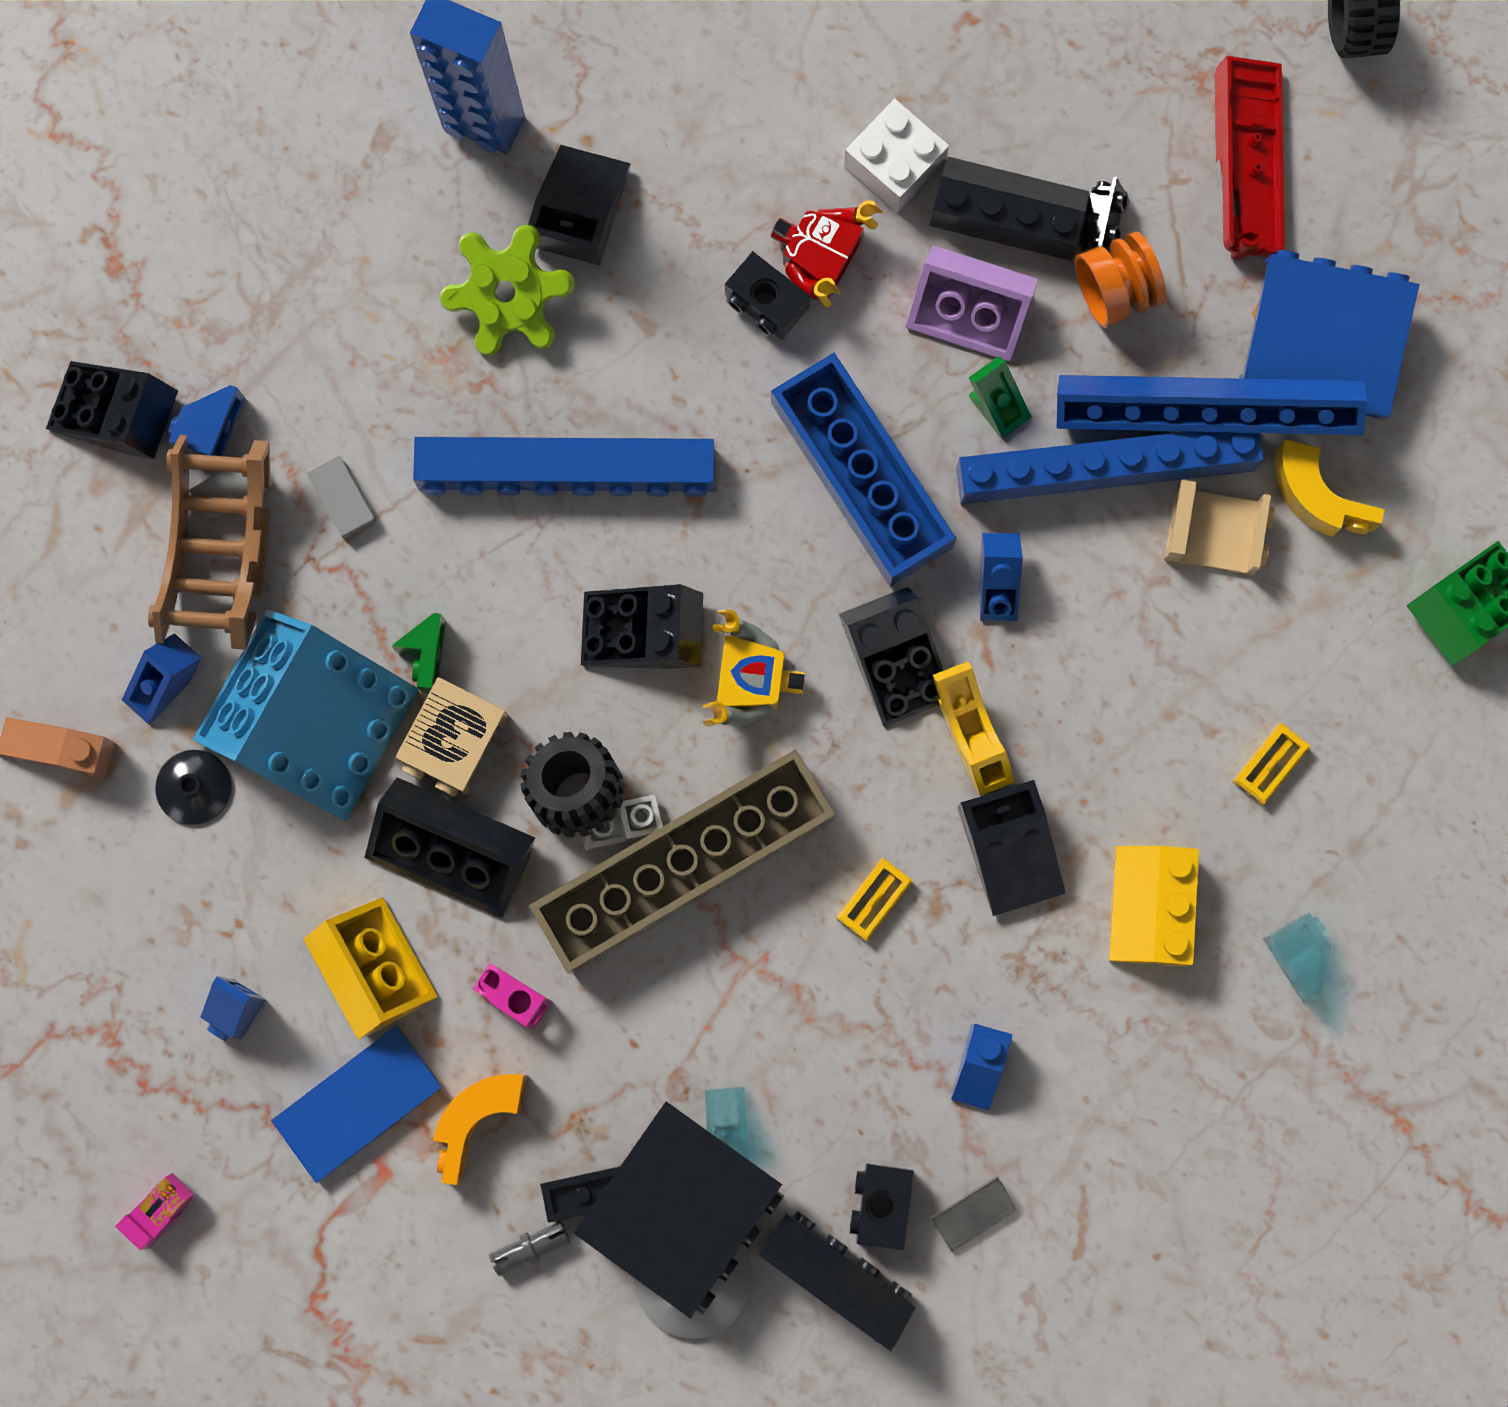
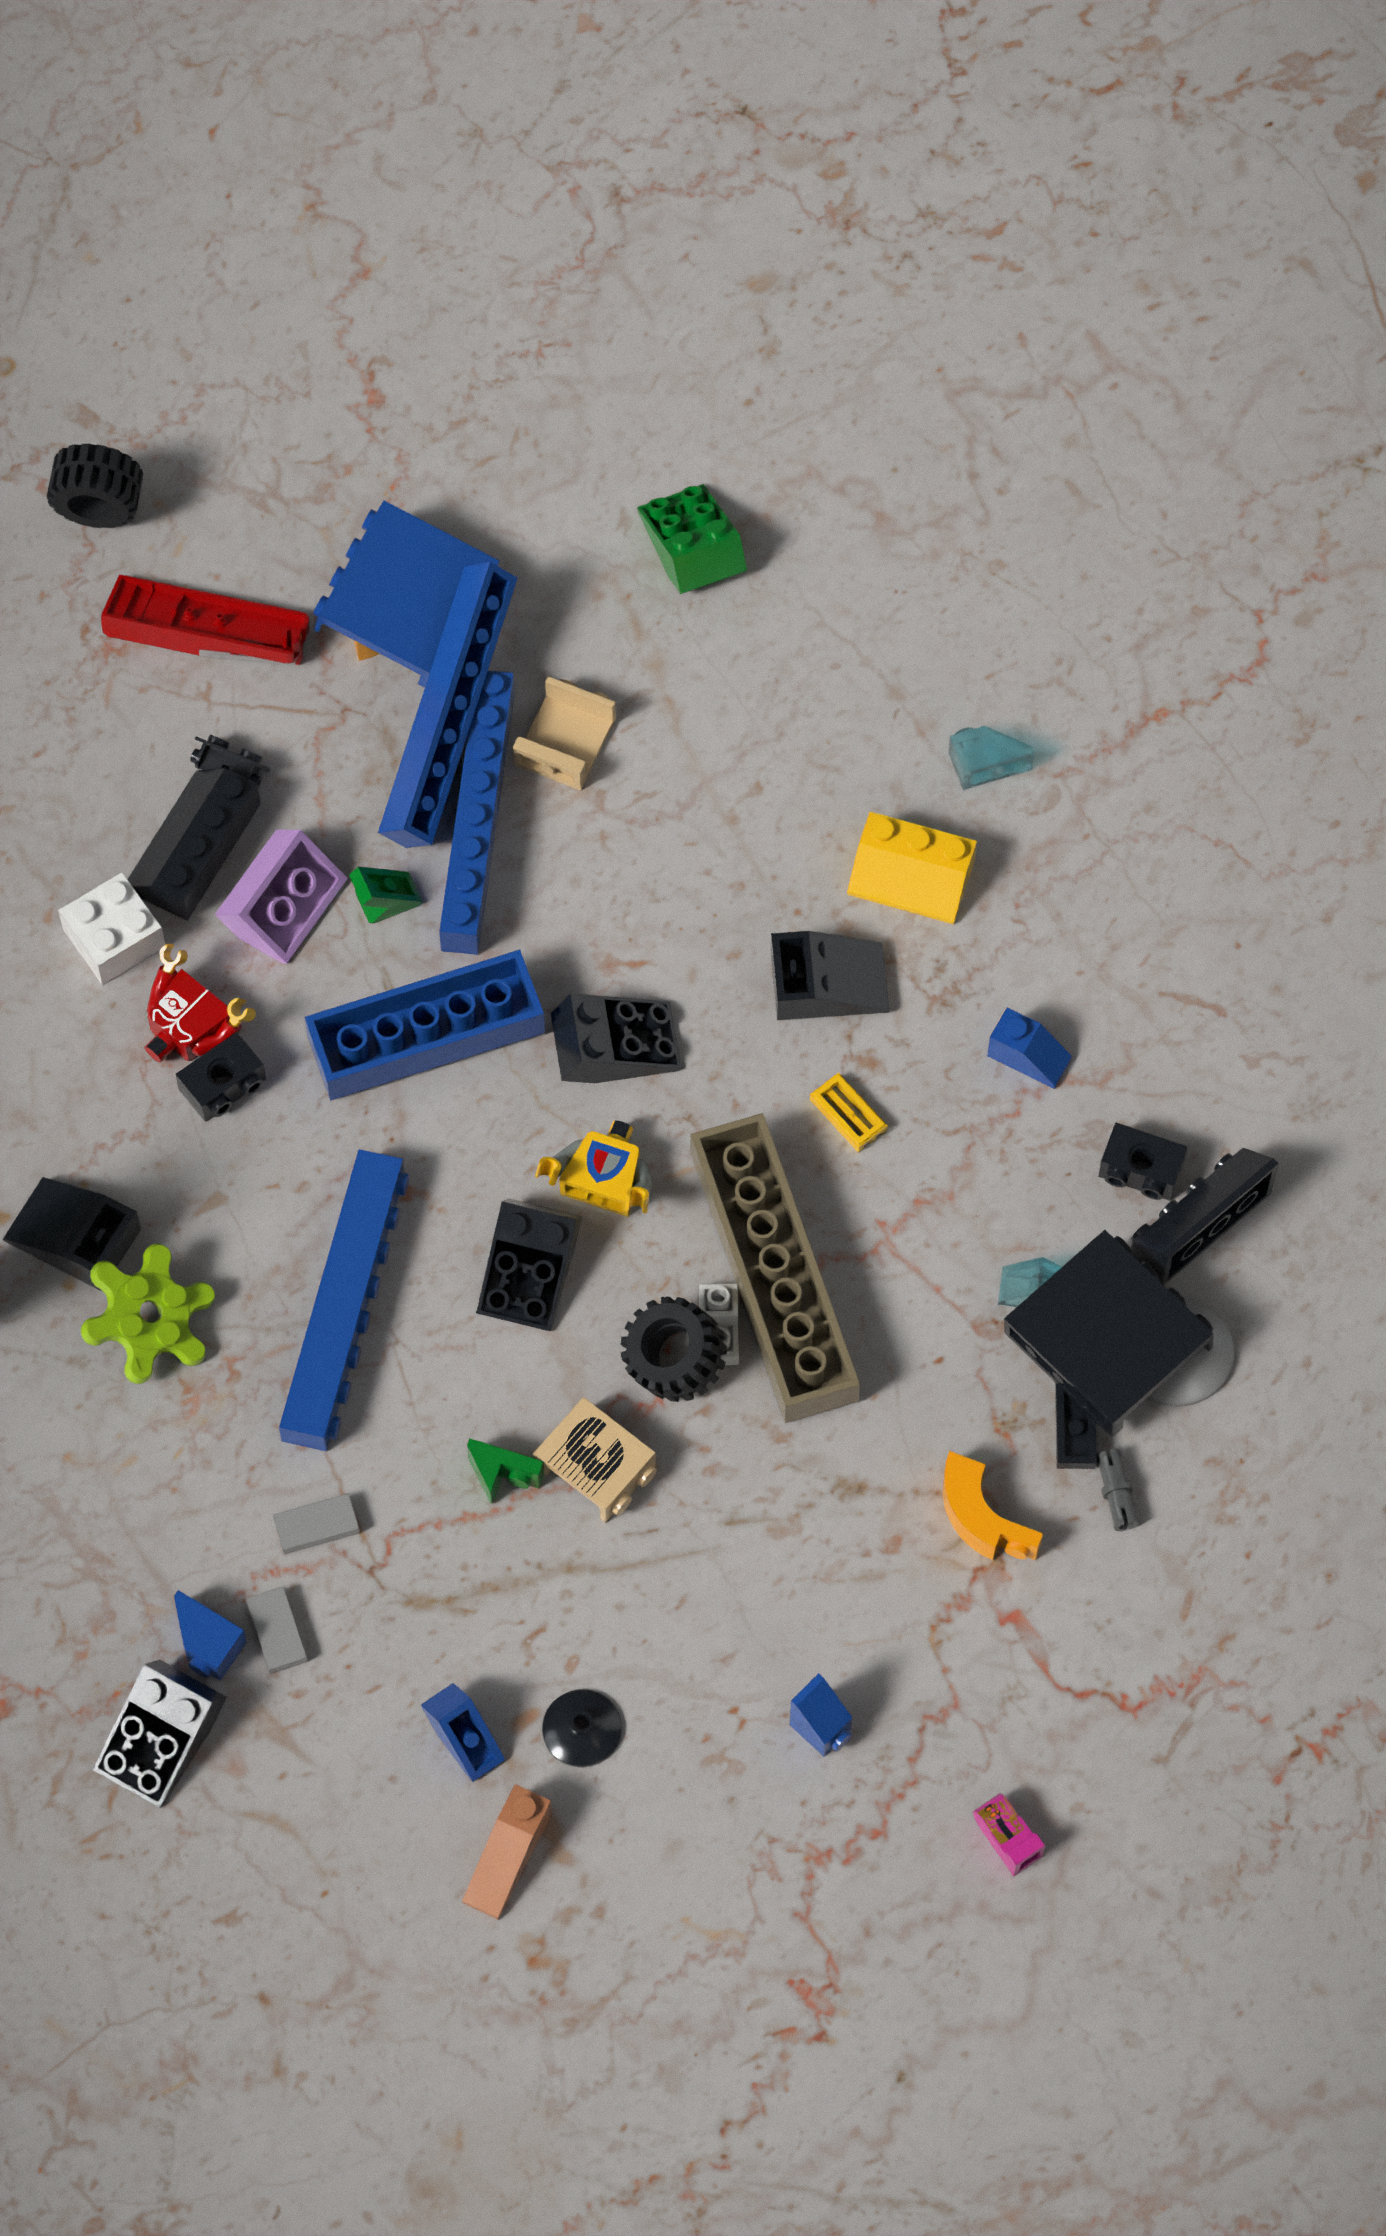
camera: 80 degrees left, 15 degrees down
medium nougat fence [148,435,271,650] -> none
dark azure bracket [192,609,419,822] -> none
blue tile [271,1026,443,1183] -> none
yellow slope [303,897,438,1040] -> none
black slope [364,777,536,918] -> none
dark pink leg [472,963,553,1030] -> none
clear smoke slope [930,1176,1017,1252] -> none
yellow arch [933,661,1015,796] -> none
blue slope [980,533,1023,621] -> none
orange wheel [1075,231,1166,328] -> none
yellow tile [1232,723,1311,805] -> none
yellow arch [1275,439,1385,537] -> none

